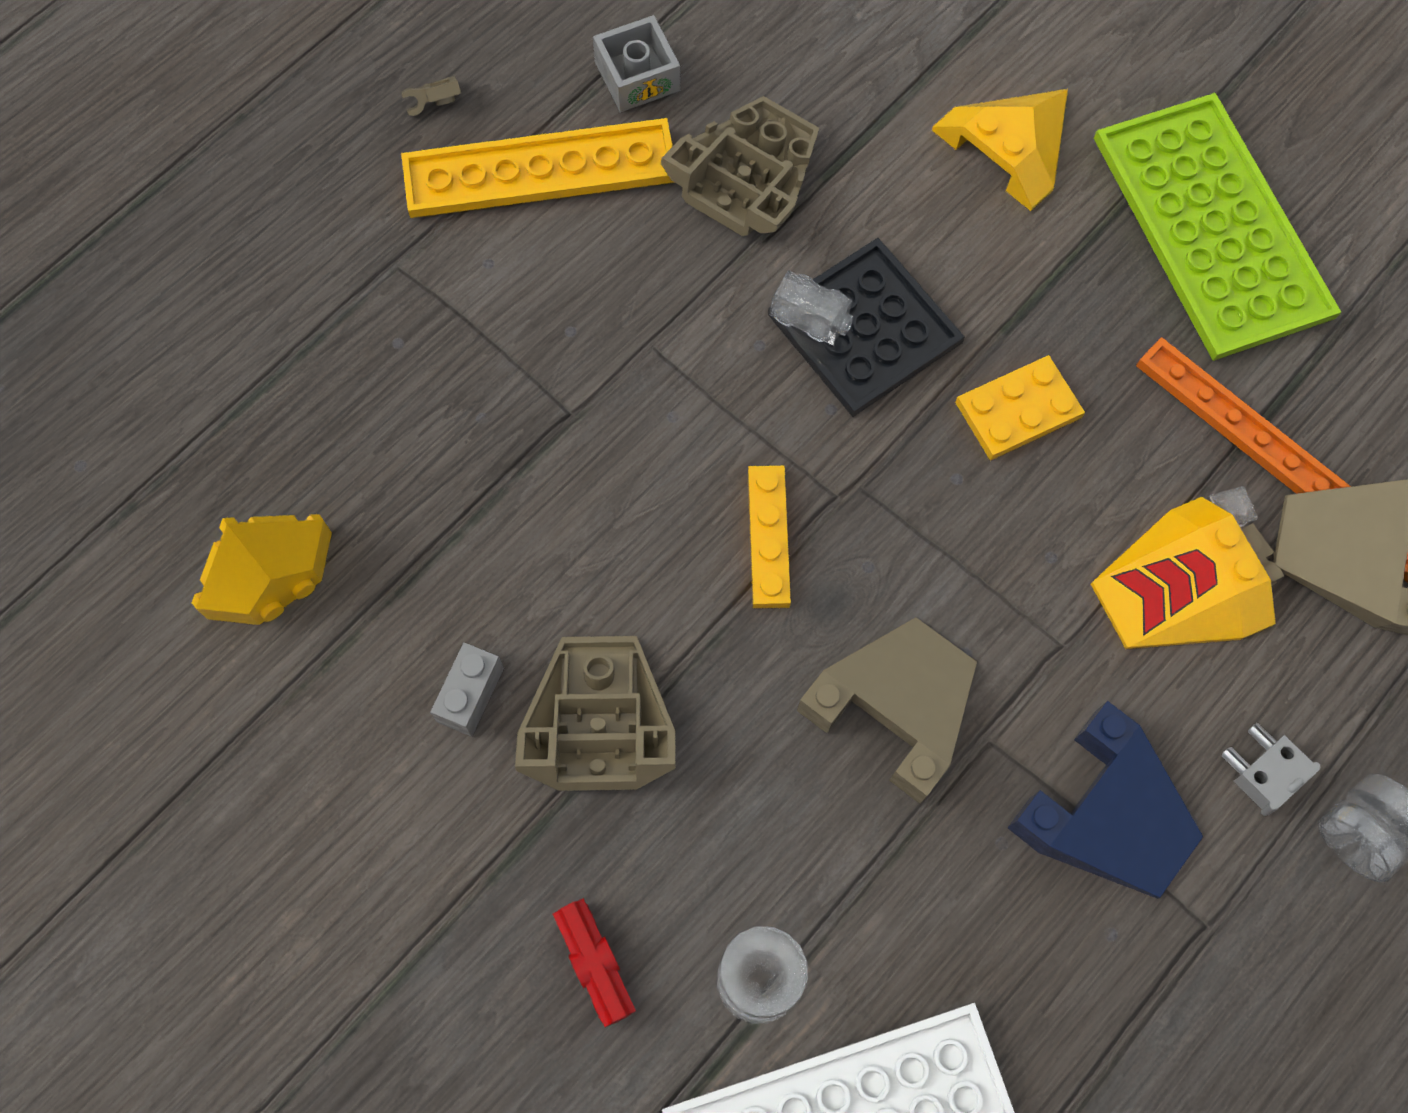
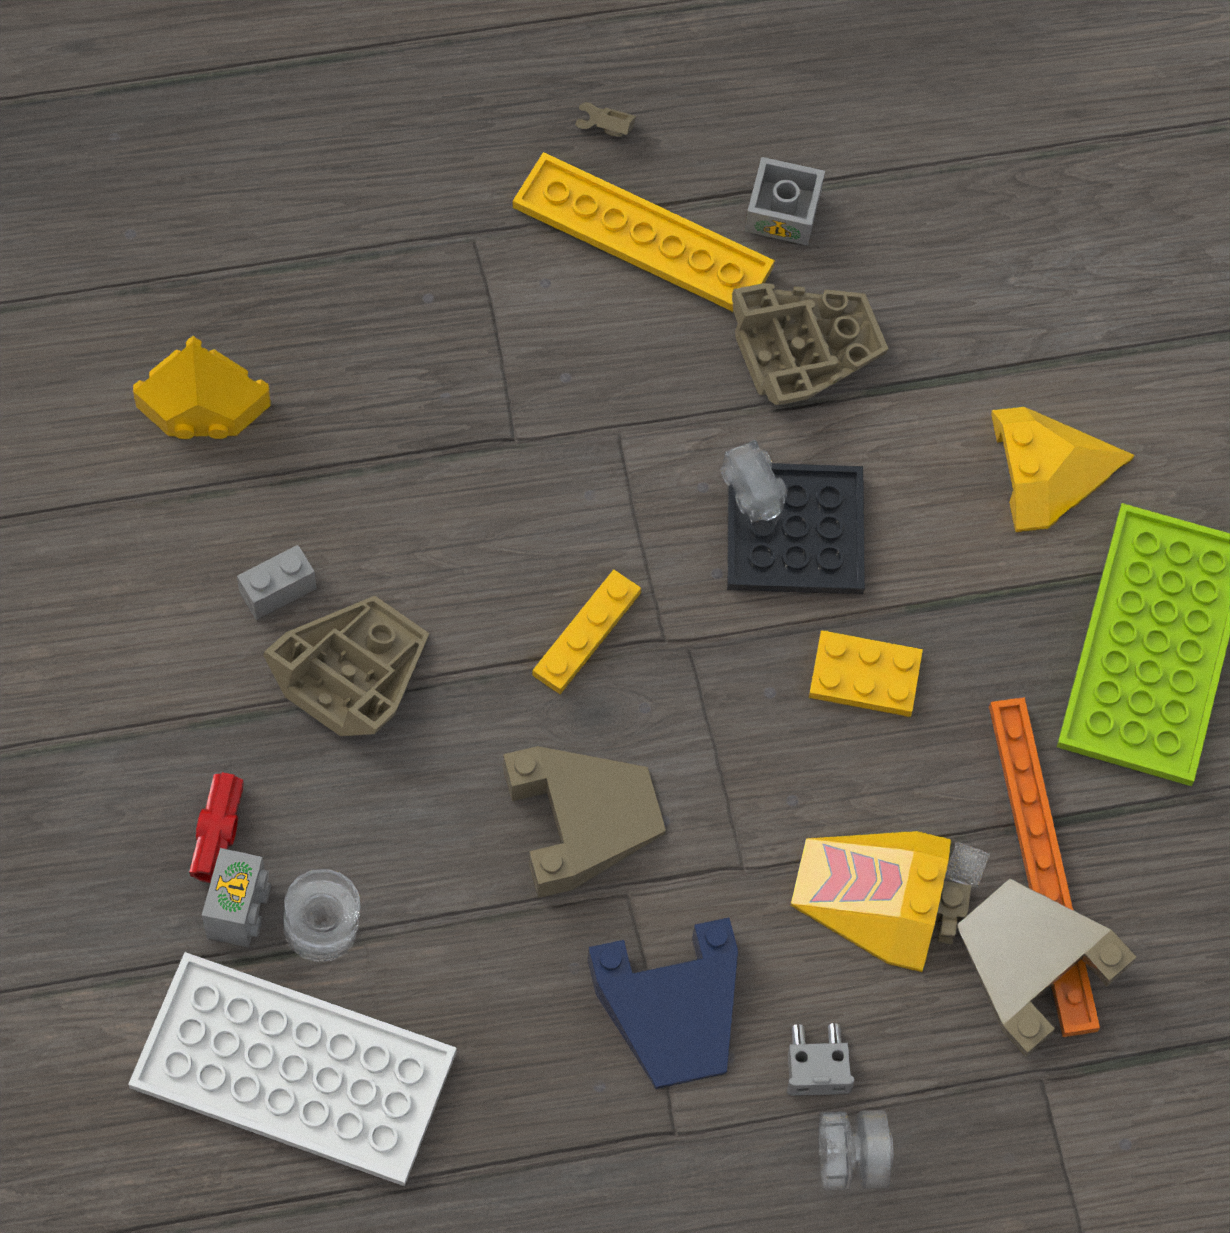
camera: 35 degrees right, 5 degrees down
none -> light grey brick [202,848,271,948]

